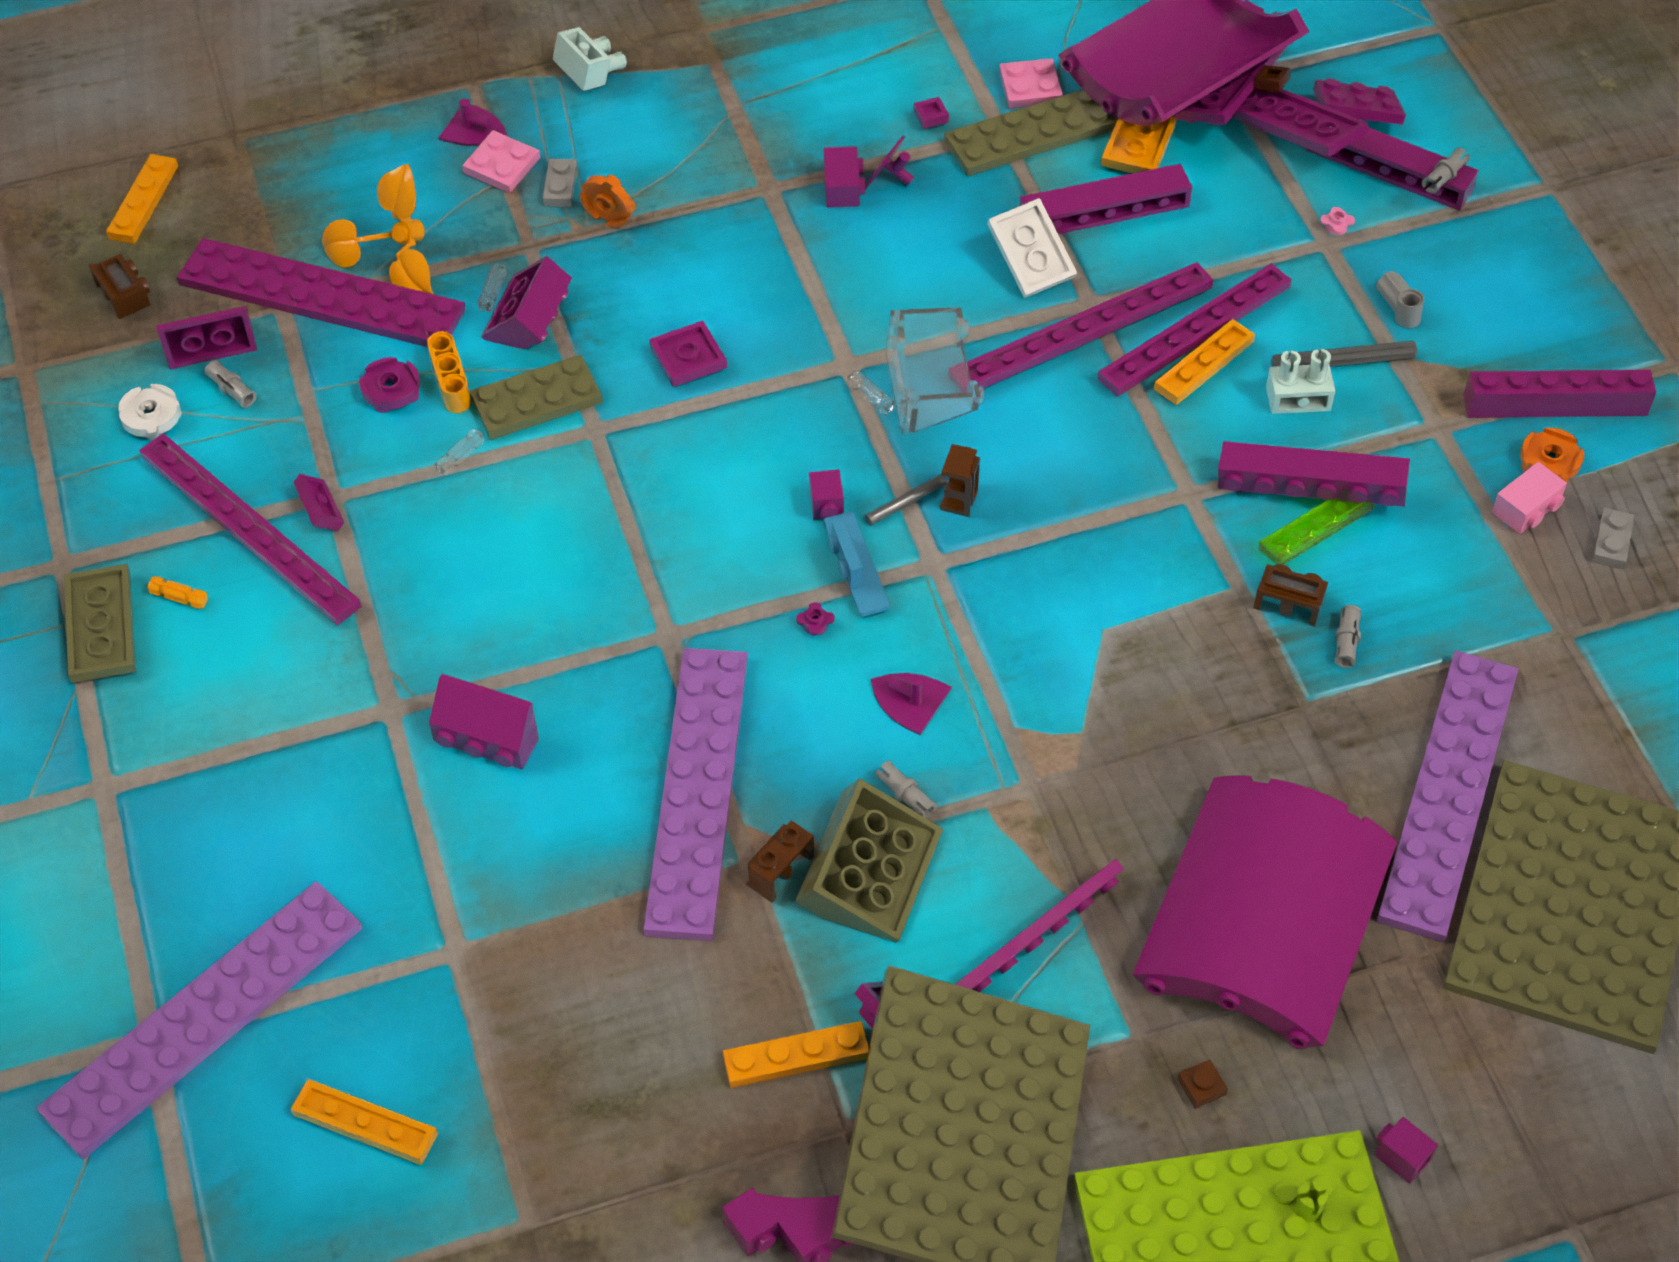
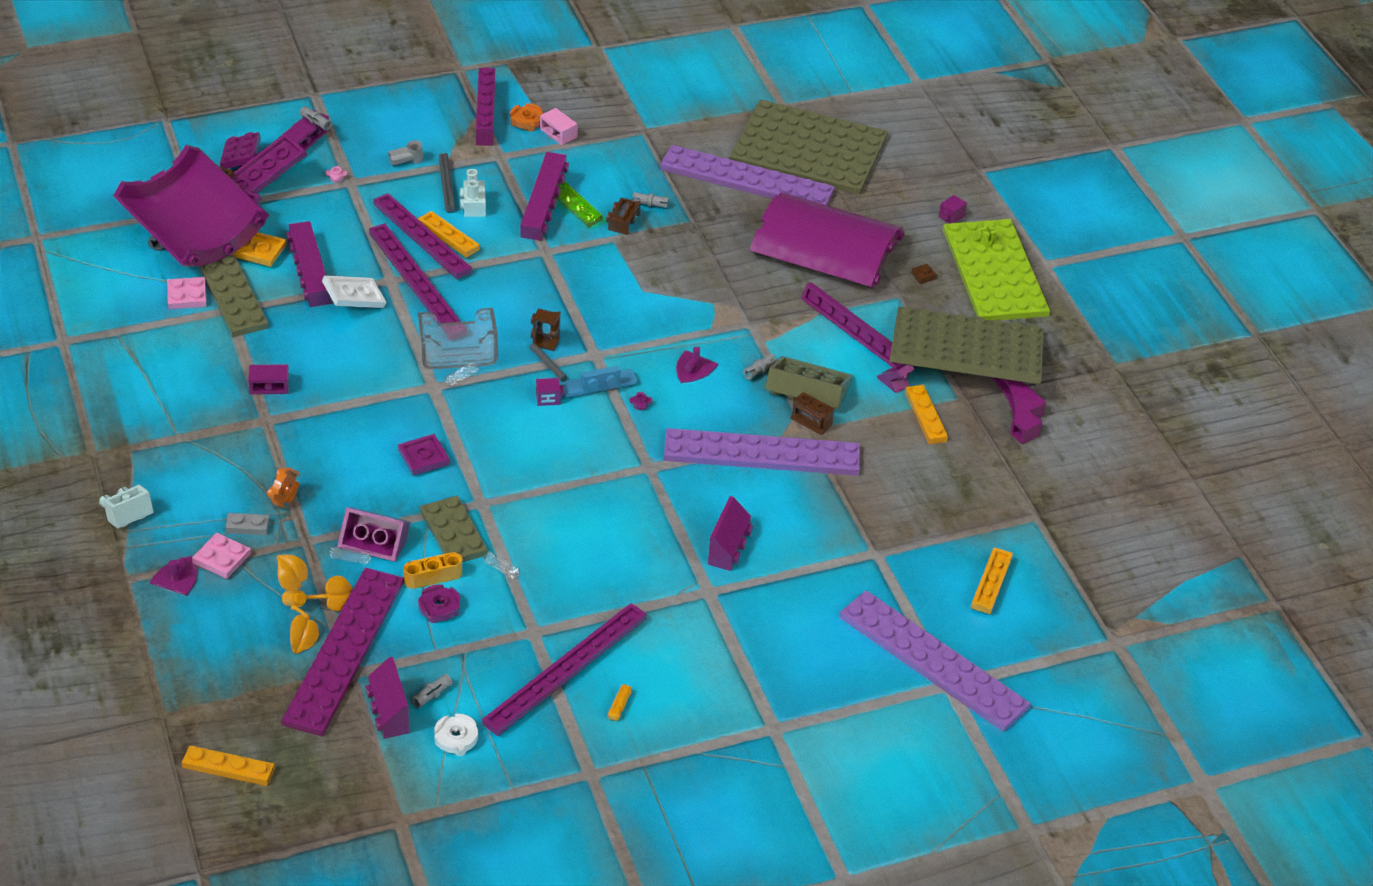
camera: 95 degrees left, 10 degrees down
olive plate [64,564,136,683] -> none
reddish brown window [88,253,151,319] -> none
magenta plate [293,474,345,531] -> none
magenta shield [865,135,914,189] -> none
magenta plate [913,97,949,129] -> none
light grey plate [1592,508,1635,569] -> none

